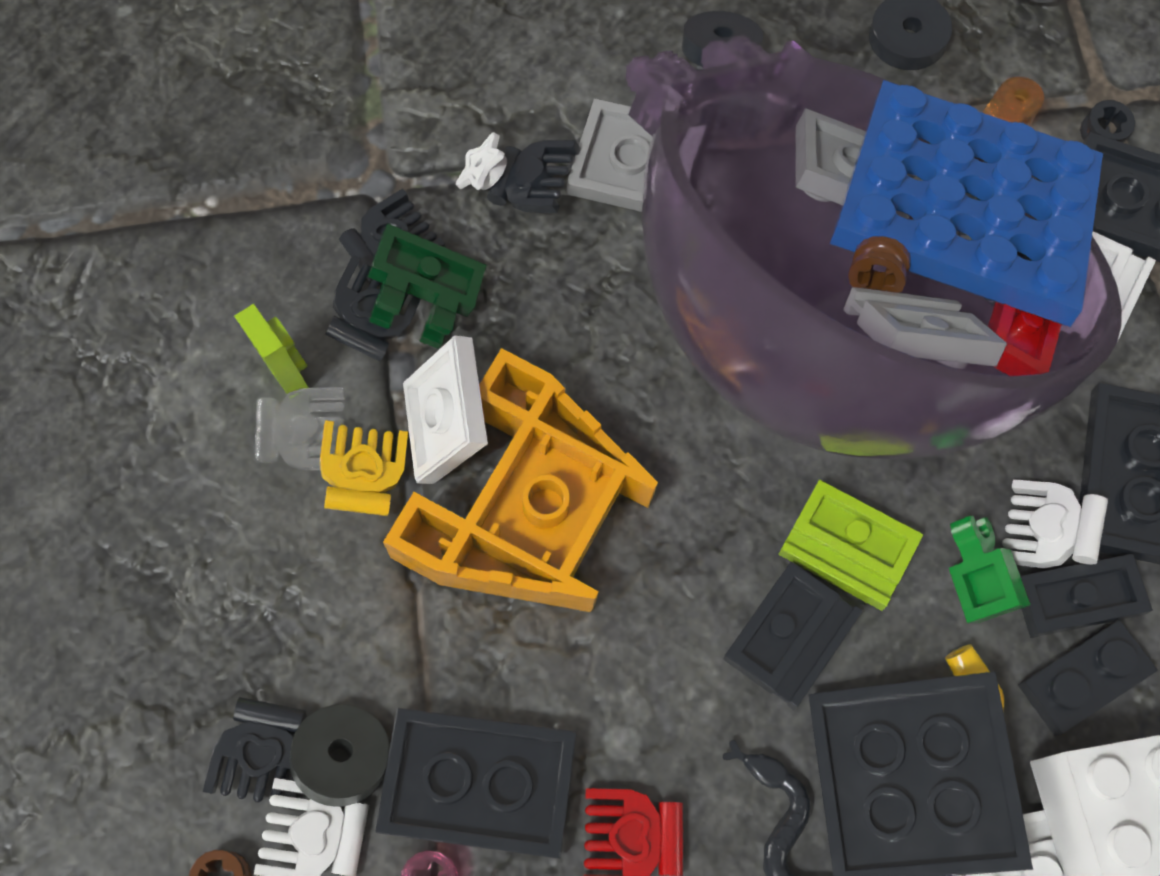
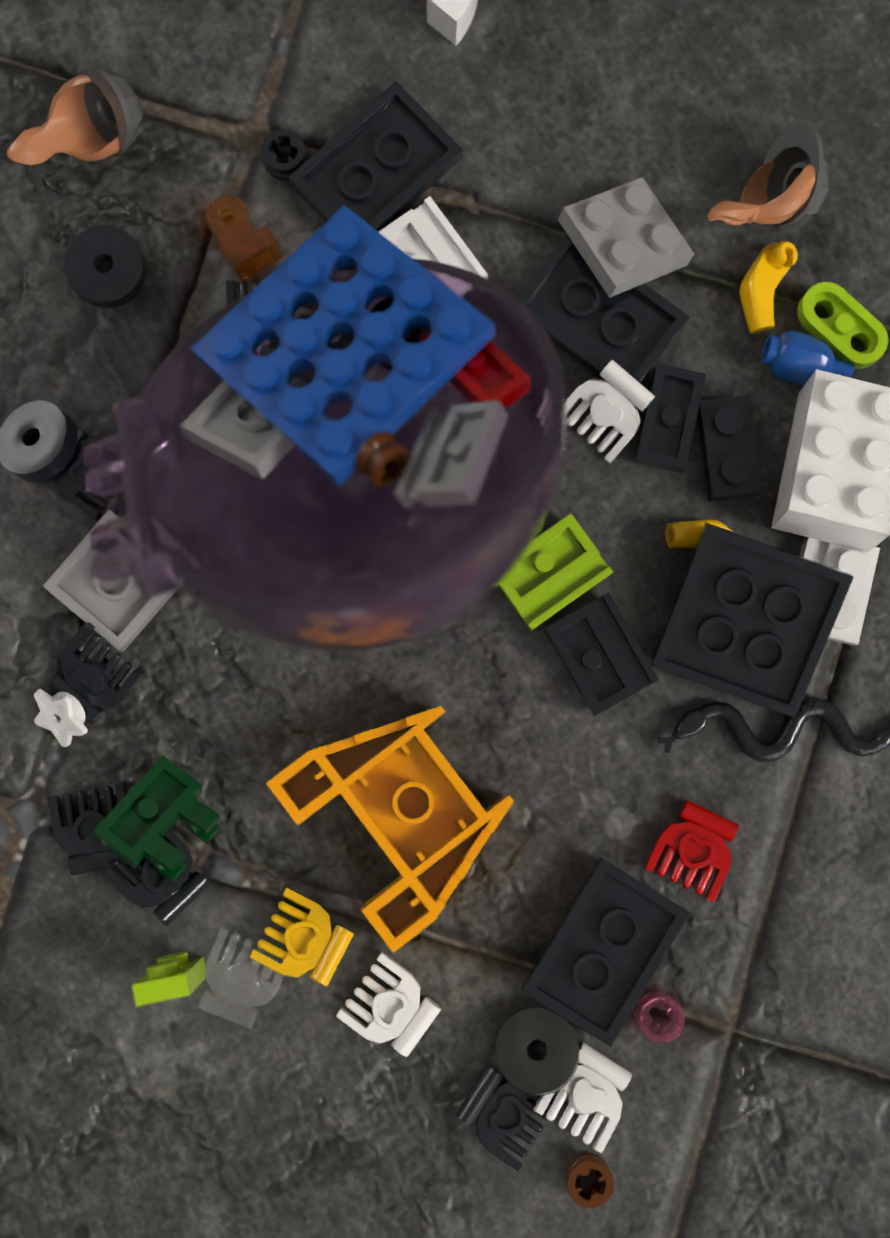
camera: 75 degrees left, 15 degrees up
white tile [403,335,488,484] -> none
green plate [949,515,1030,623] -> none
none -> white piece [336,952,442,1057]

